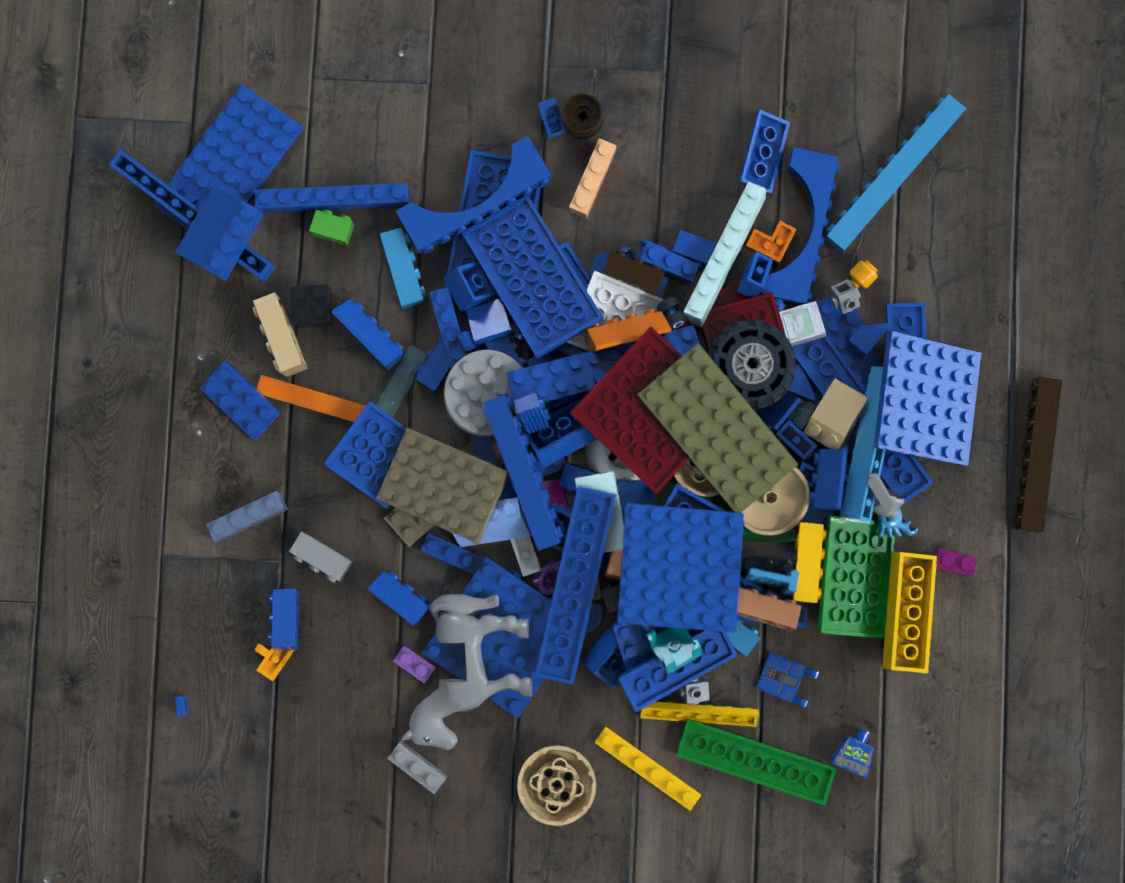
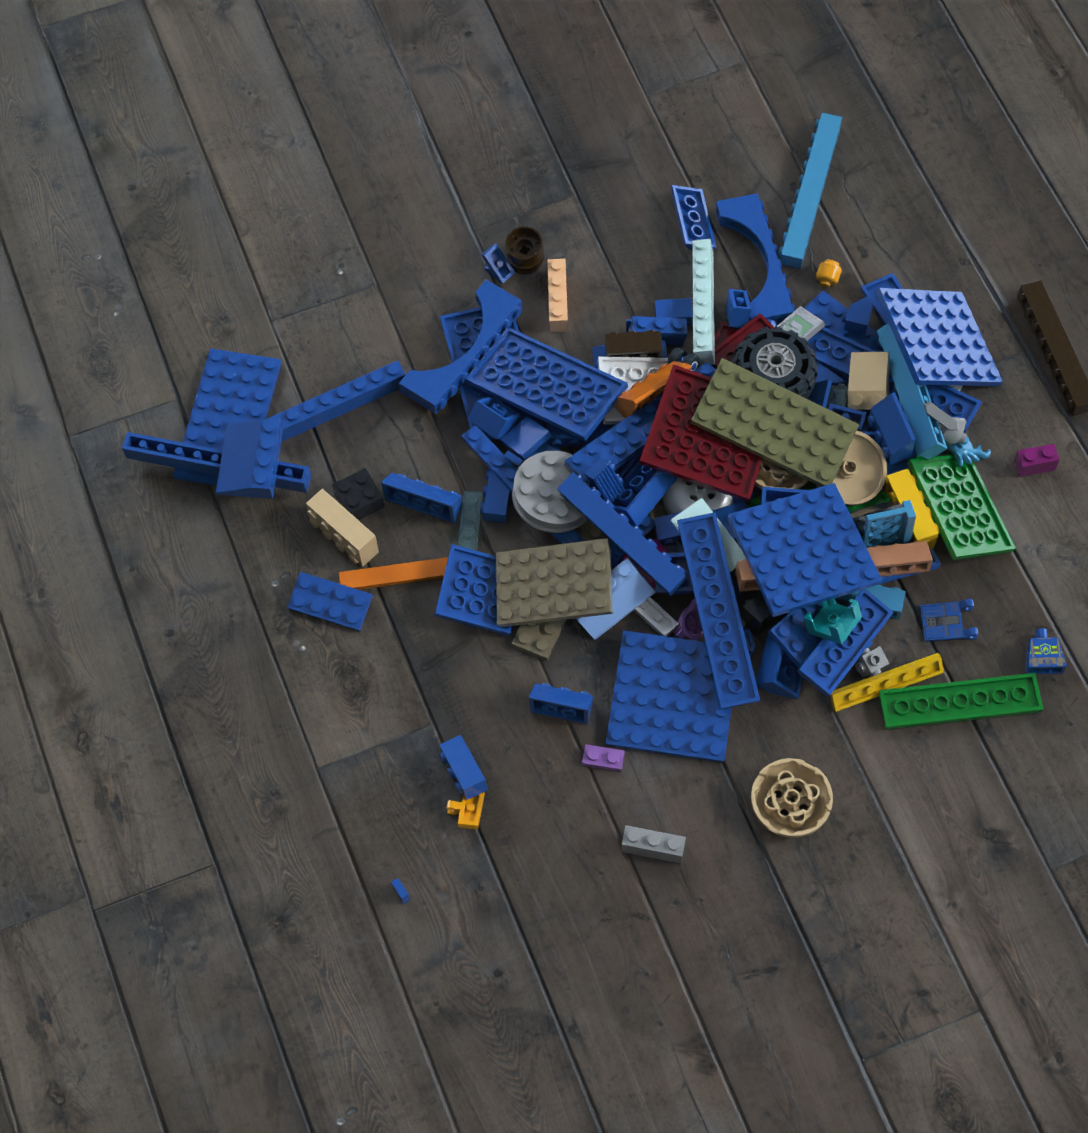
camera: 25 degrees left, 20 degrees down
sand blue brick [206,491,288,542] -> none
light grey brick [289,532,353,583] -> none
bright green brick [309,209,354,246] -> none
dark azure brick [380,227,427,309] -> none
light grey animal [401,594,532,750] -> none
blue plate [421,533,485,574] -> none
yellow plate [595,726,701,811] -> none
orange plate [745,221,797,264] -> none
light grey brick [831,279,861,314] -> none
yellow brick [882,552,937,673] -> none

